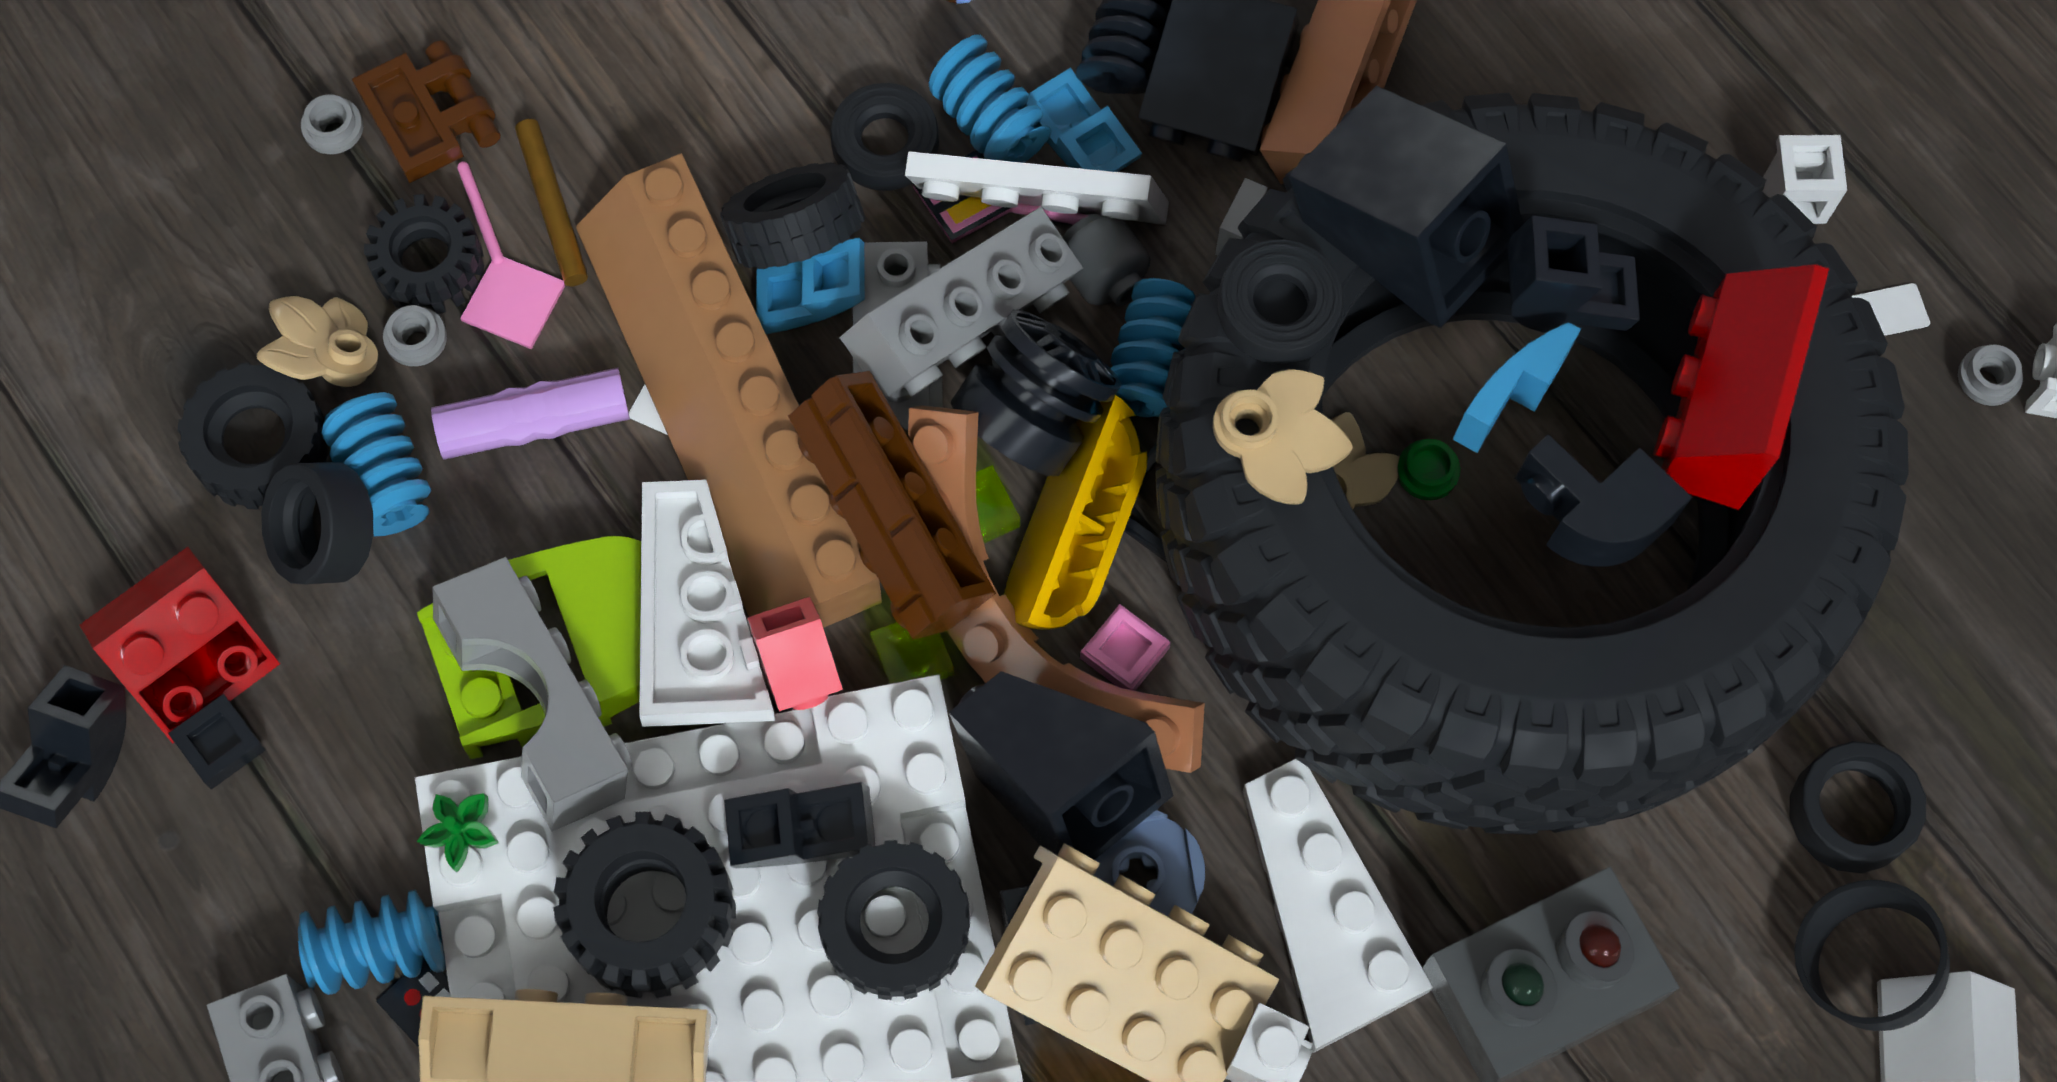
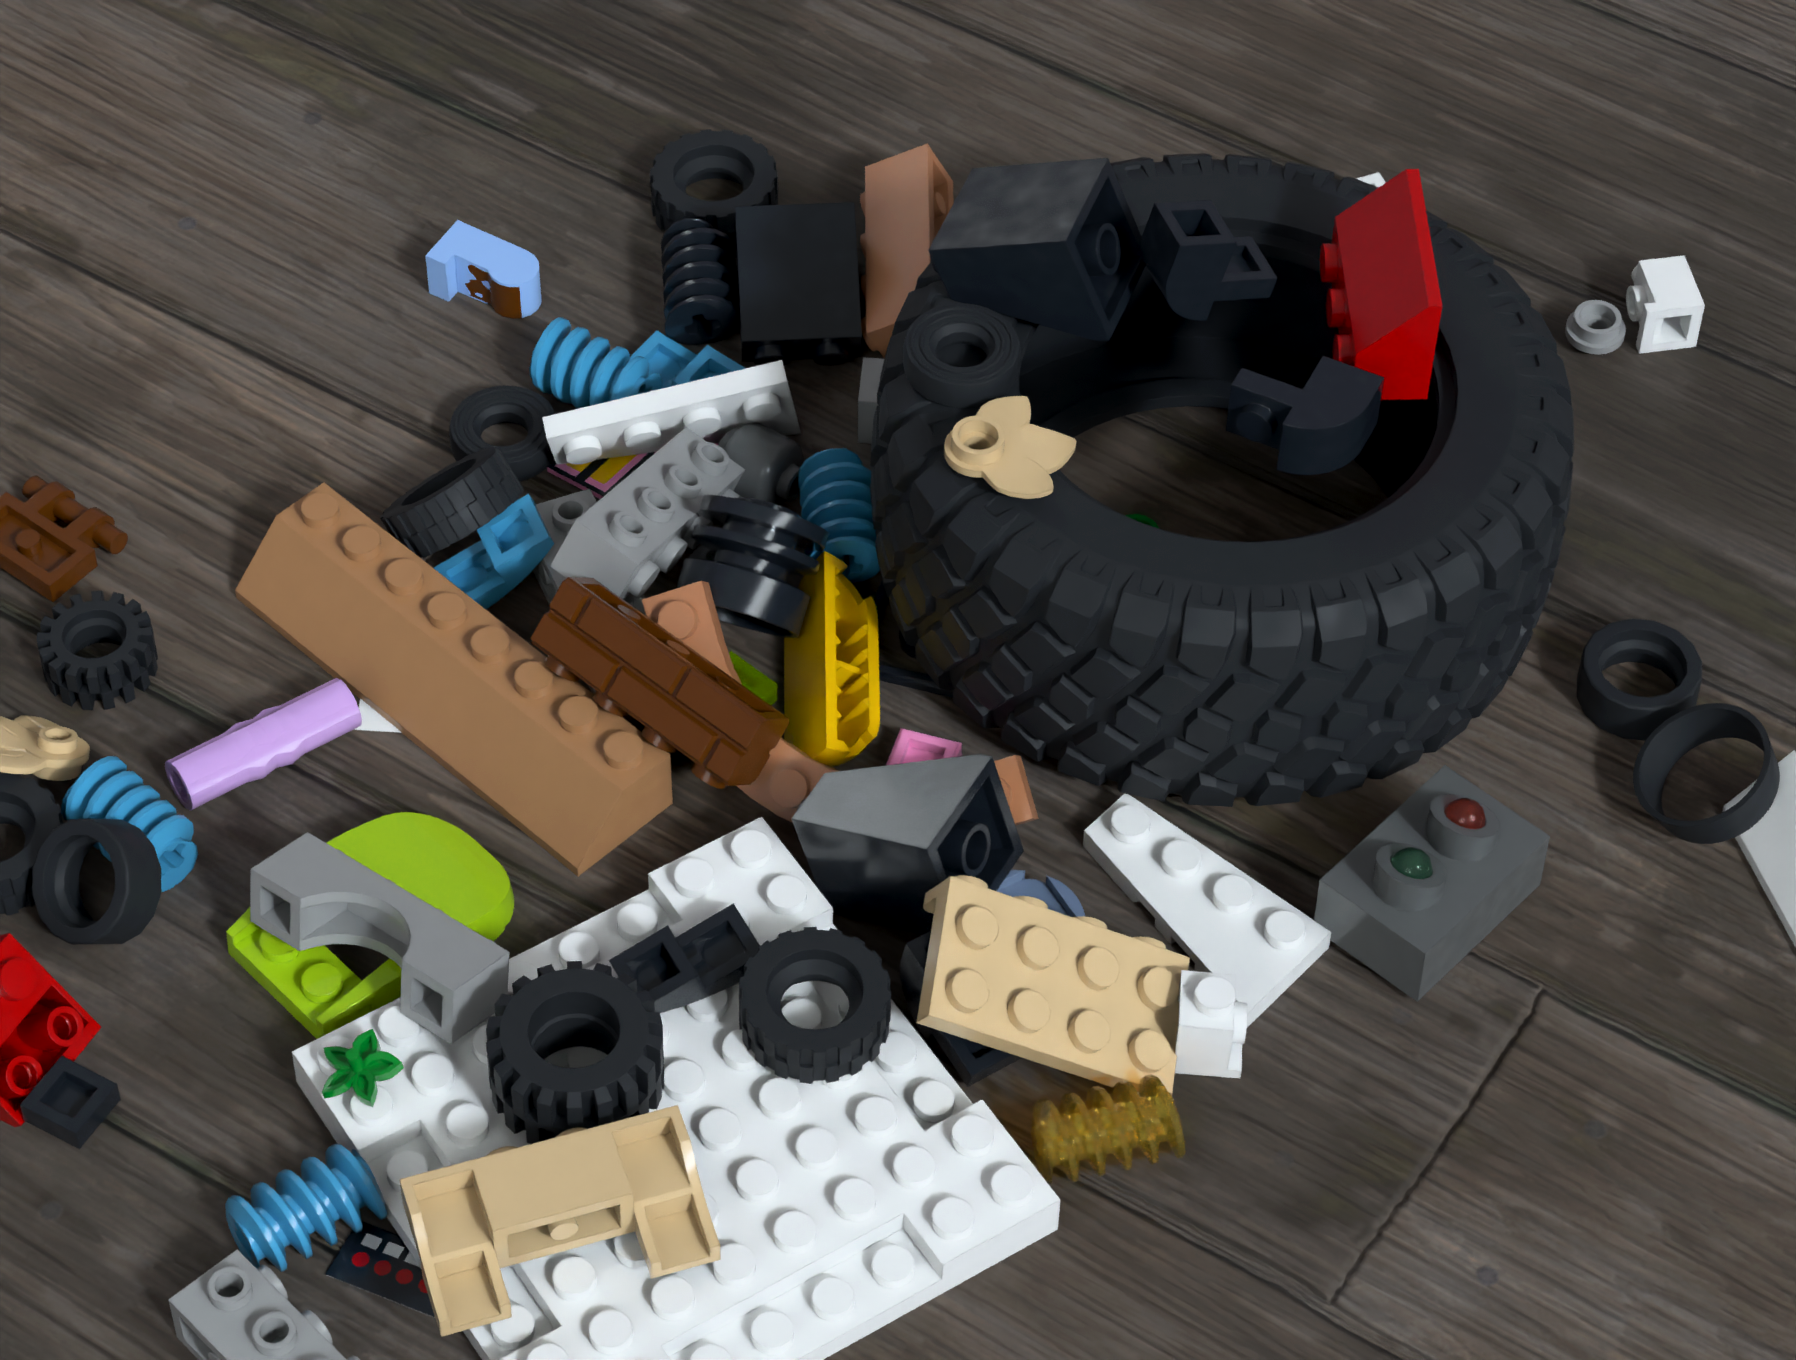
camera: 20 degrees left, 20 degrees down
light grey plate [383,305,447,367] -> none
bright pink piece [457,161,566,349] -> none
pearl gold bar [515,119,588,287] -> none
white wing [639,480,775,727] -> none
coral slope [747,597,843,711] -> none
clear neon green plate [870,622,954,684] -> none
dark azure slope [1453,322,1581,453] -> none

